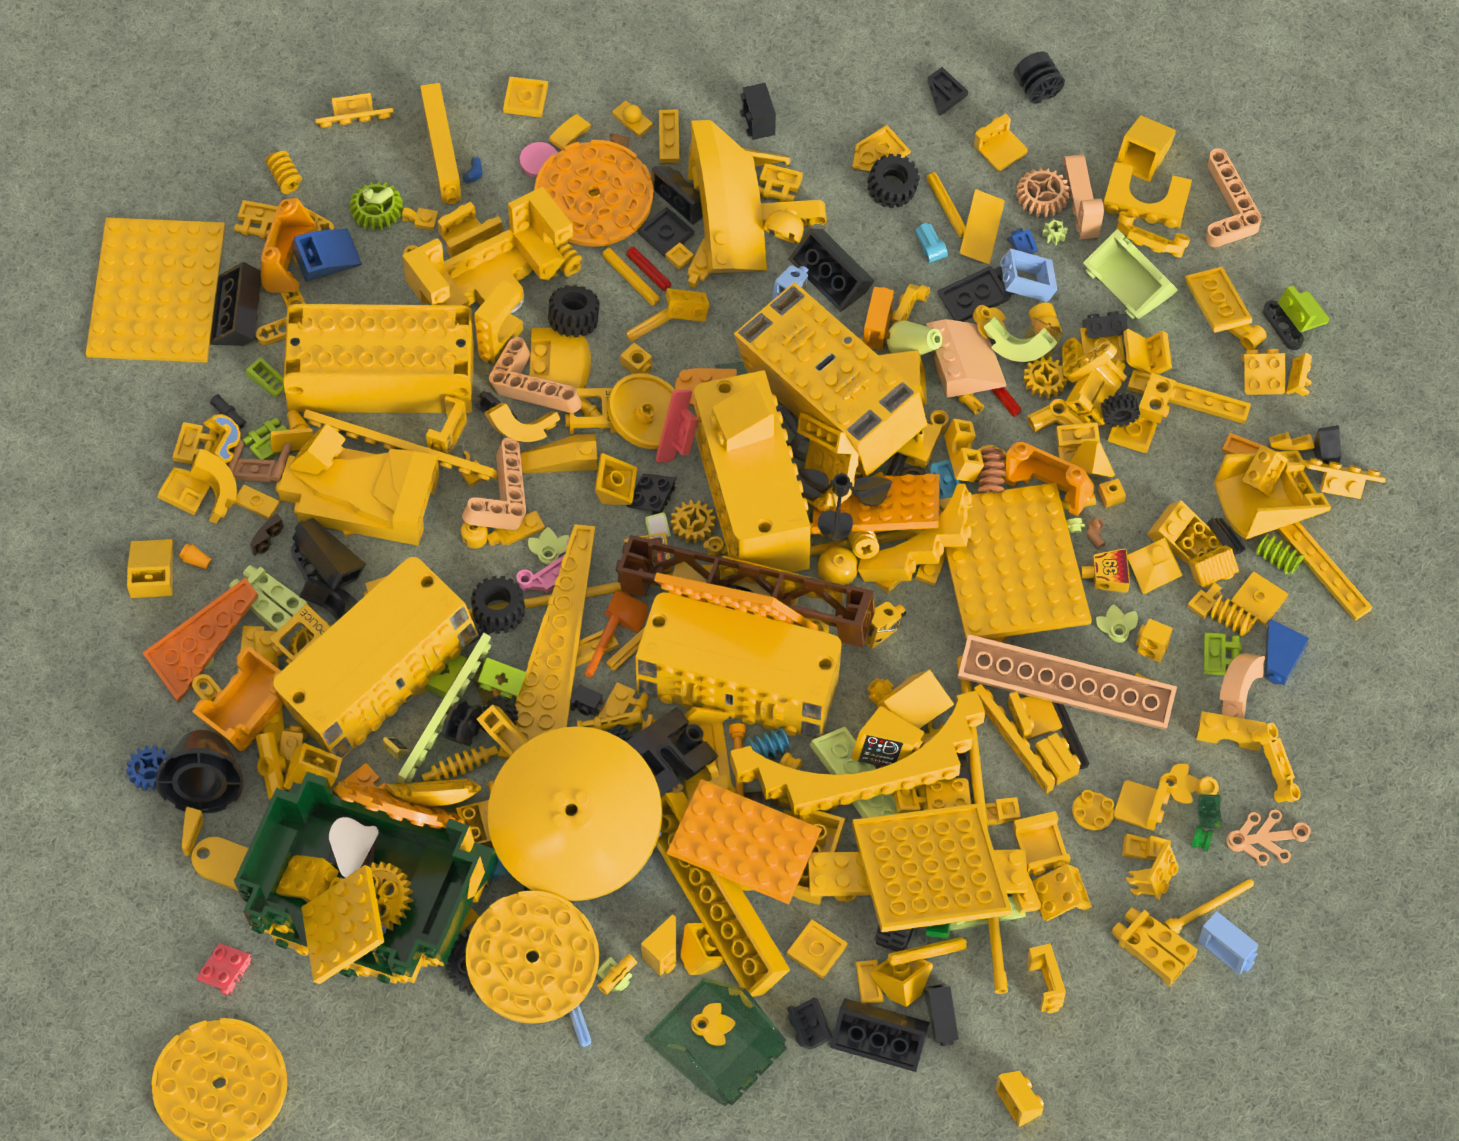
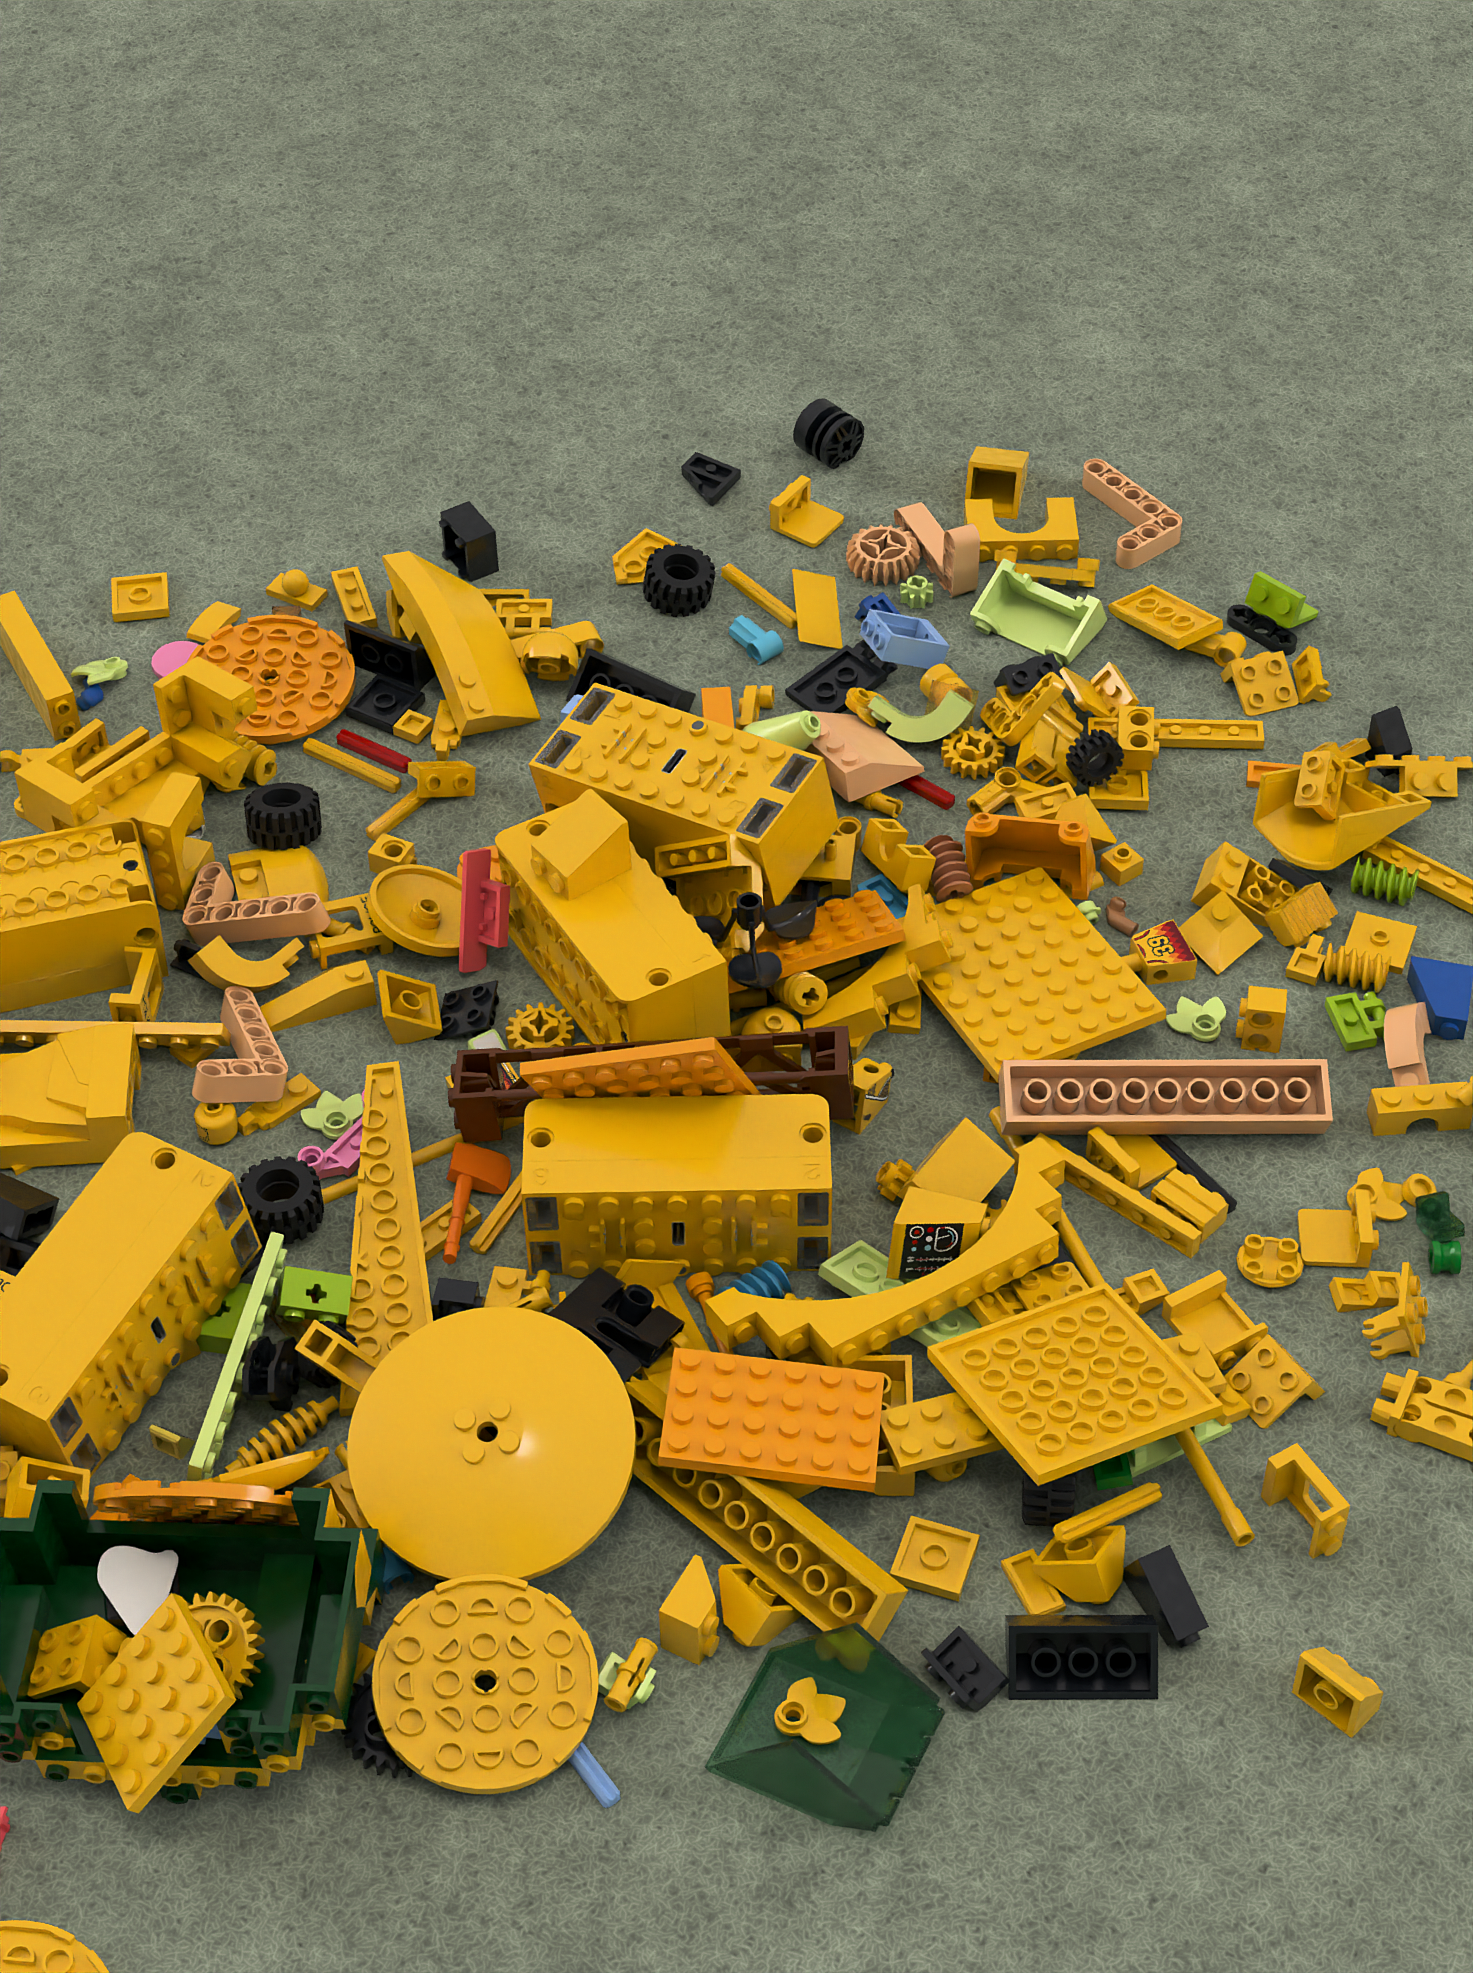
camera: 15 degrees left, 15 degrees down
none -> yellowish green plate [71,657,128,686]

